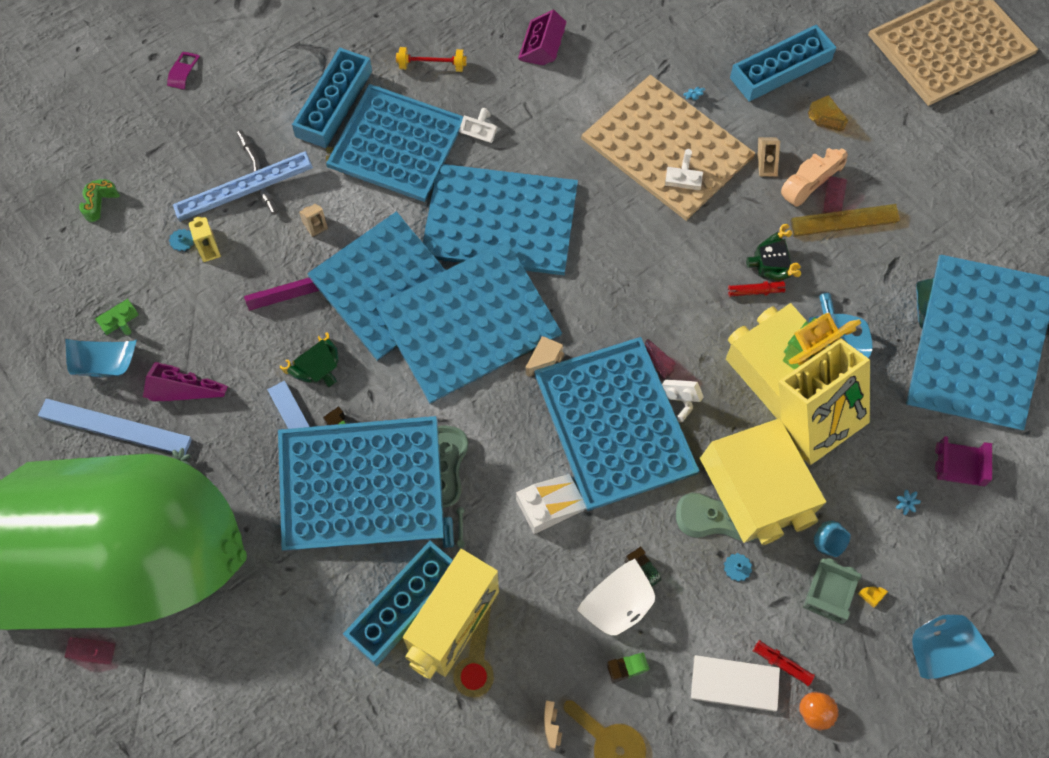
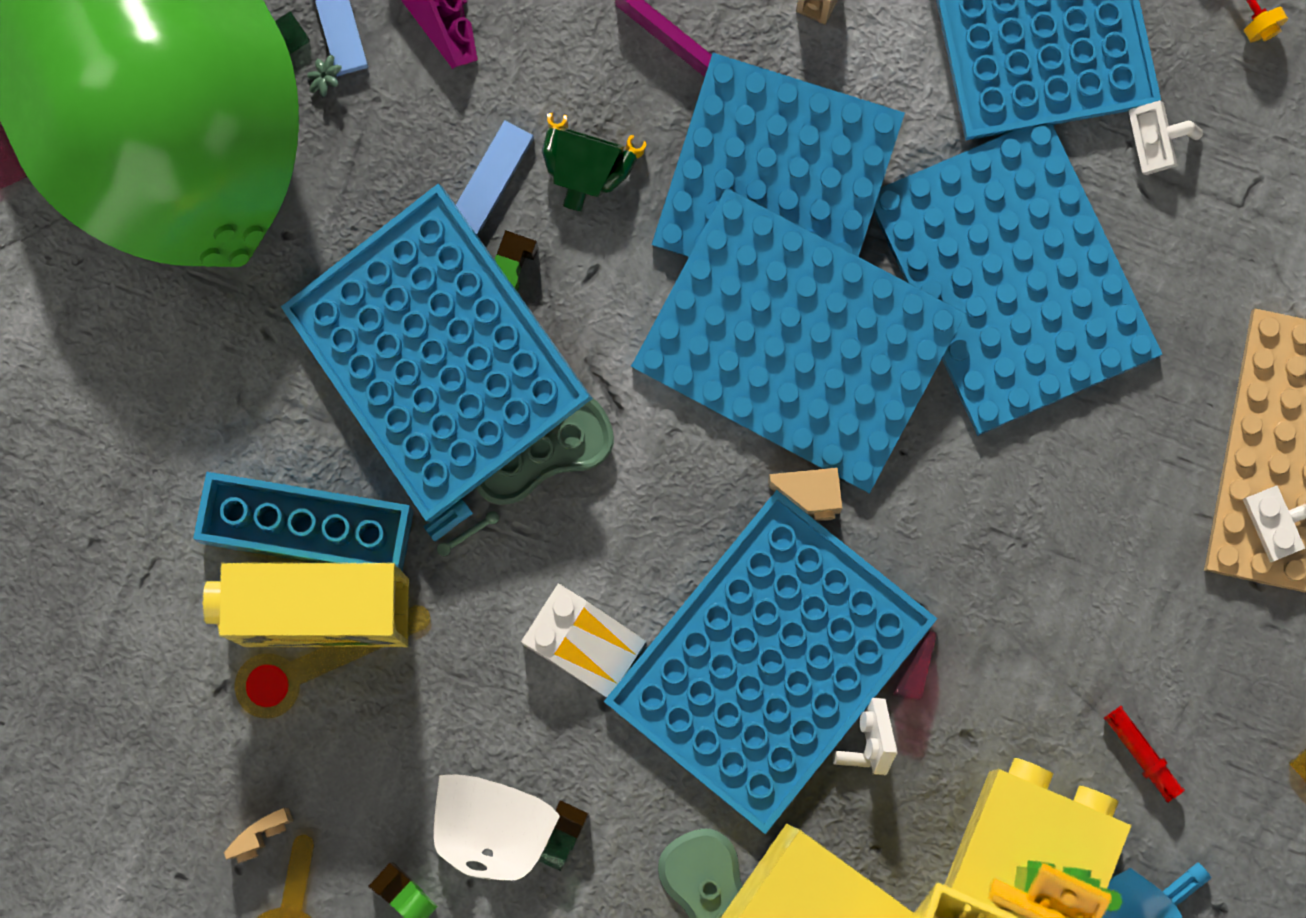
camera: 60 degrees right, 15 degrees up
torso [746,224,801,282] -> none

